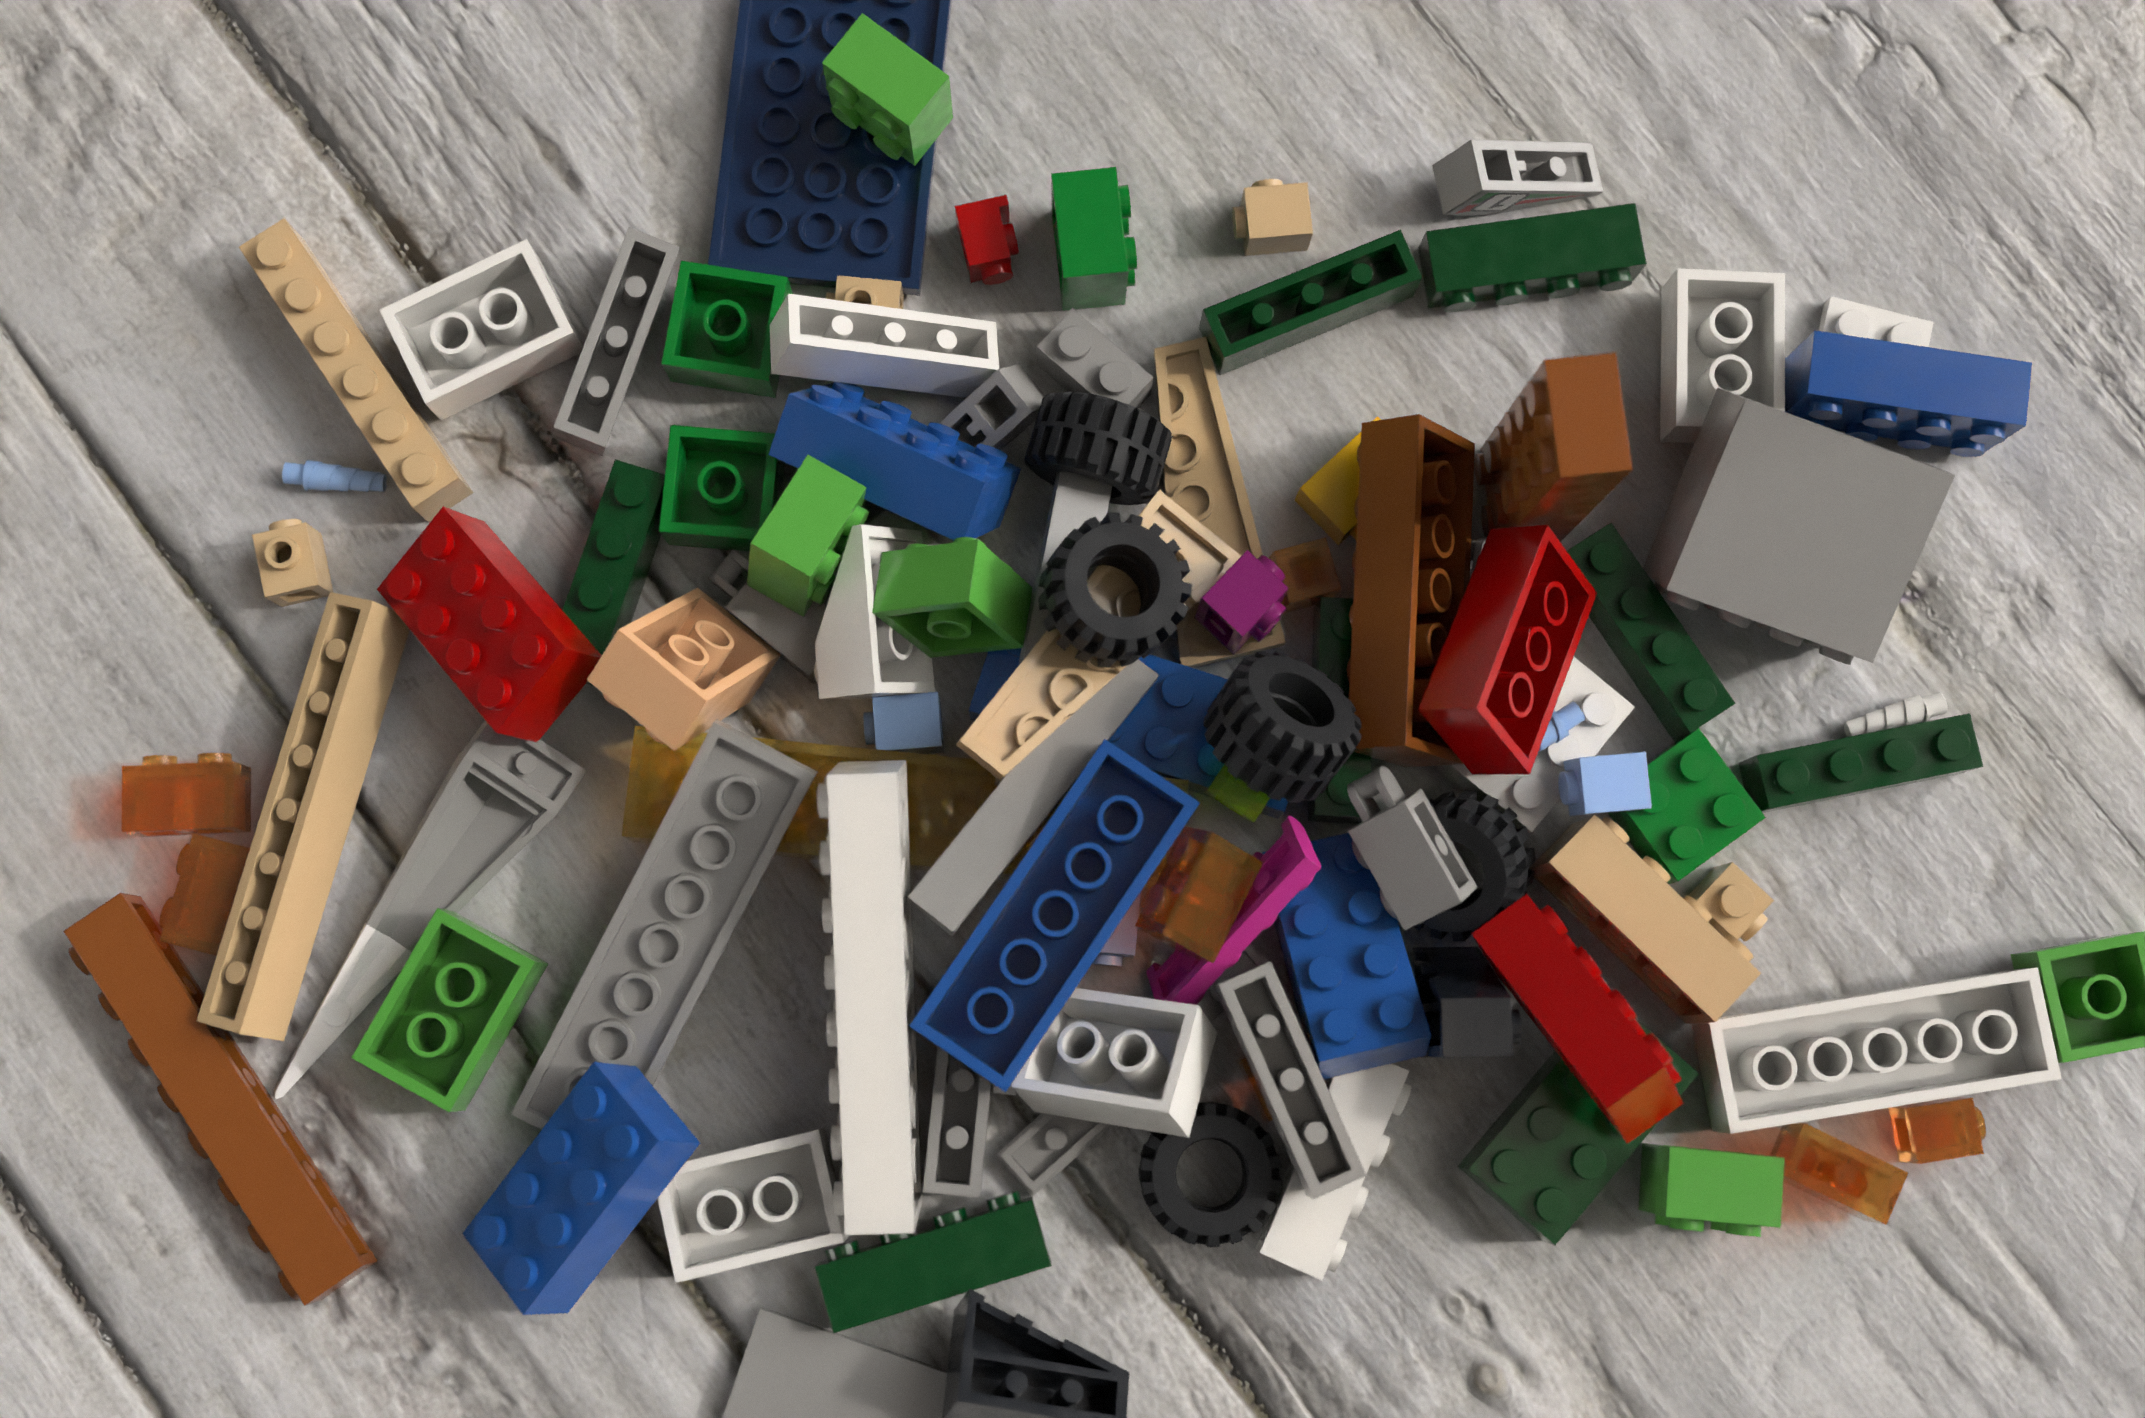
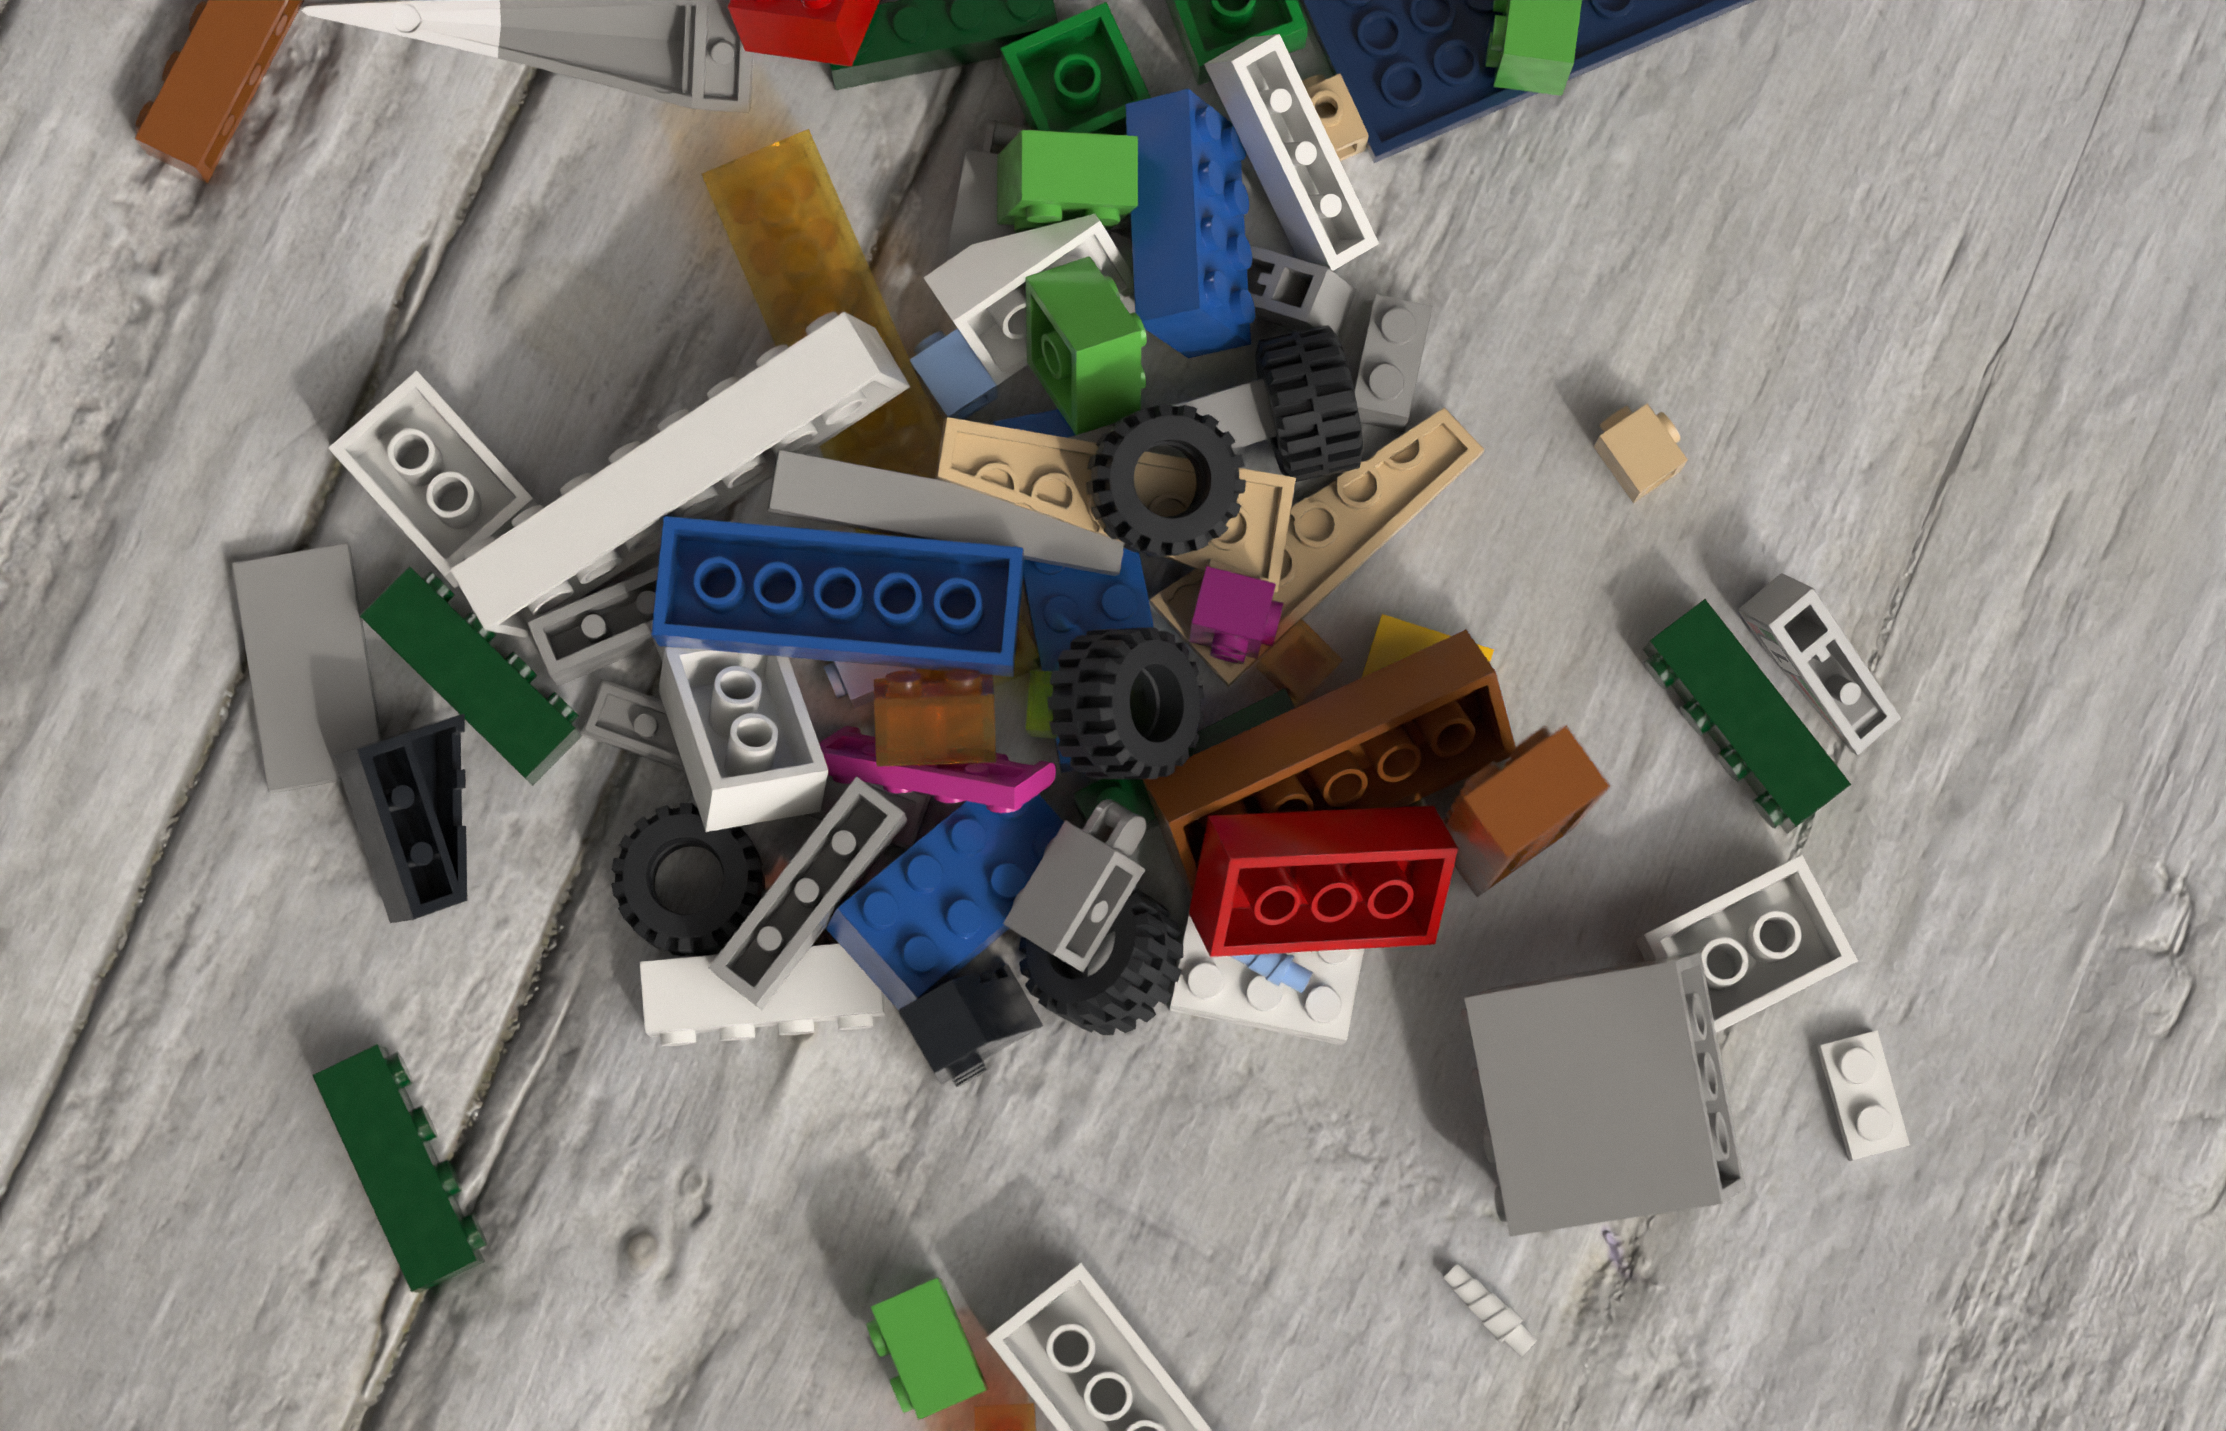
camera: 65 degrees right, 0 degrees up
bright green brick [351,908,549,1113] -> none
blue brick [462,1062,700,1315] -> none
light grey plate [511,719,817,1130] -> none
light nougat brick [587,588,781,751] -> none
red brick [955,195,1019,285] -> none
green brick [1051,167,1137,311] -> none
dark green brick [1199,230,1422,375] -> none
dark green brick [1458,1018,1699,1245] -> none
red brick [1472,894,1684,1144] -> none
tan brick [1529,814,1761,1024] -> none
light blue brick [1558,752,1652,816] -> none
dark green brick [1567,522,1736,741] -> none
green brick [1608,728,1766,884] -> none
tan brick [1689,862,1774,942] -> none
dark green brick [1738,713,1984,813] -> none
blue brick [1785,330,2032,457] -> none

